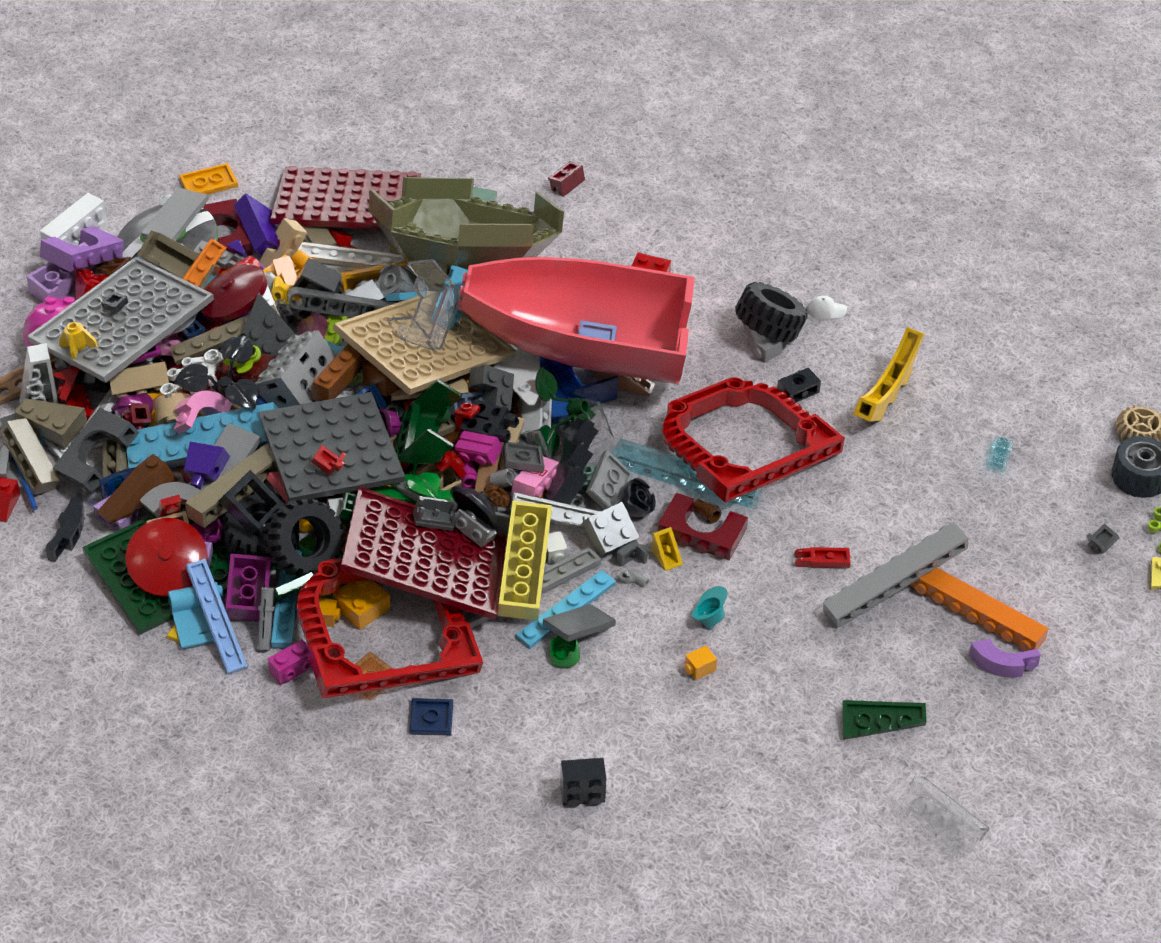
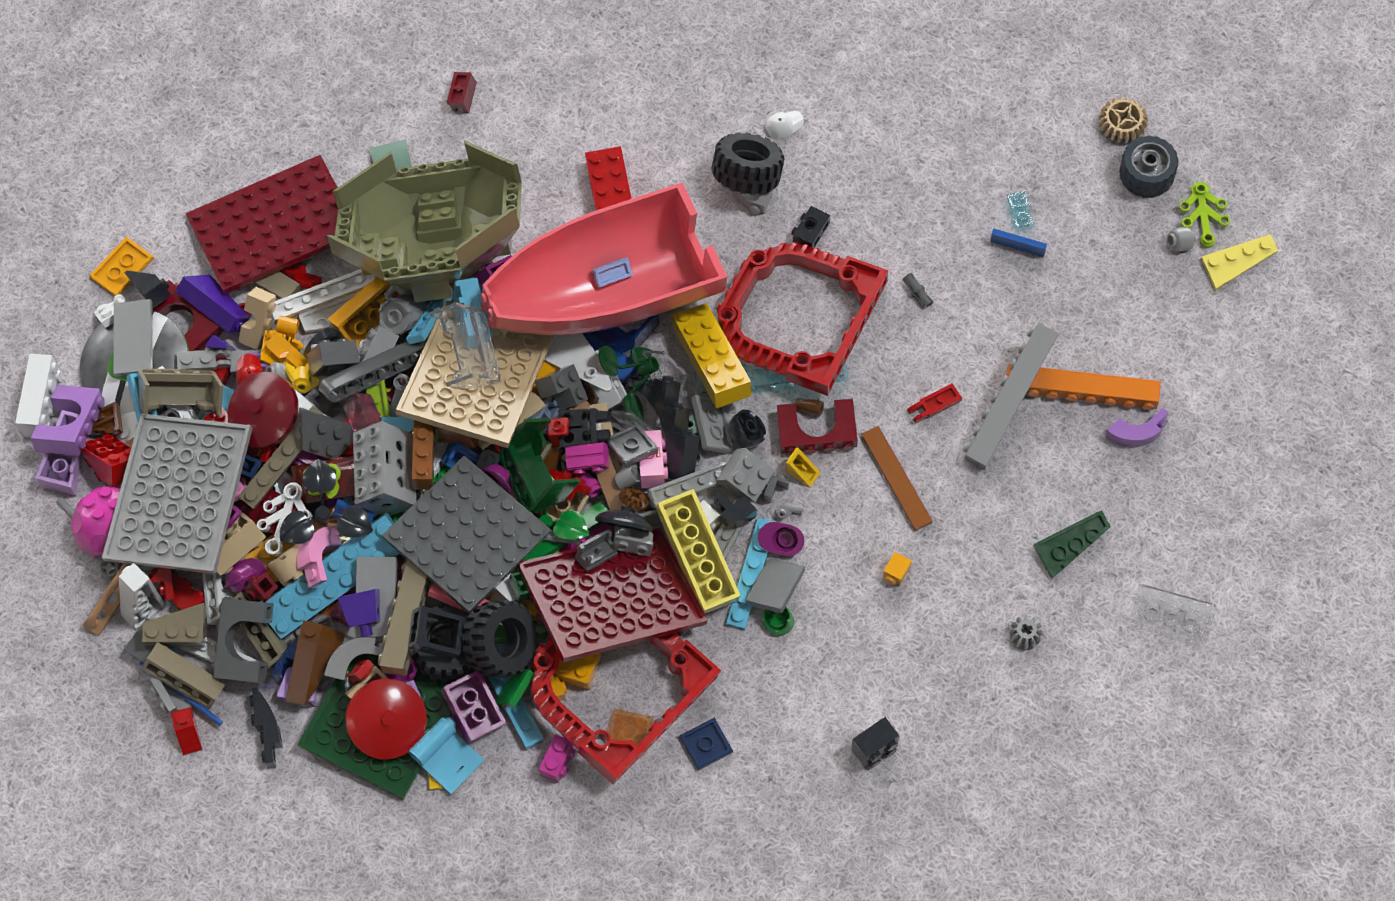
camera: 25 degrees left, 20 degrees up
yellow brick [58,322,97,359] -> none
black plate [101,292,128,313] -> none
orange tile [183,238,227,287] -> none
light blue tile [186,559,247,674] -> none
light grey pin [257,587,275,650] -> none
red bracket [311,445,346,476] -> none
teal piece [692,586,728,630] -> none
yellow arch [853,327,925,421] -> none
dark grey bracket [1087,523,1120,553] -> none
none -> black slope [124,270,171,309]
none -> yellow brick [672,303,752,408]
none -> black brick [713,491,757,528]
none -> magenta piece [758,522,805,556]
none -> dark orange tile [861,426,933,531]
none -> dark grey pin [902,273,934,309]
none -> blue tile [990,228,1047,257]
none -> light grey gear [1009,615,1043,650]
none -> light grey head [1166,227,1196,252]

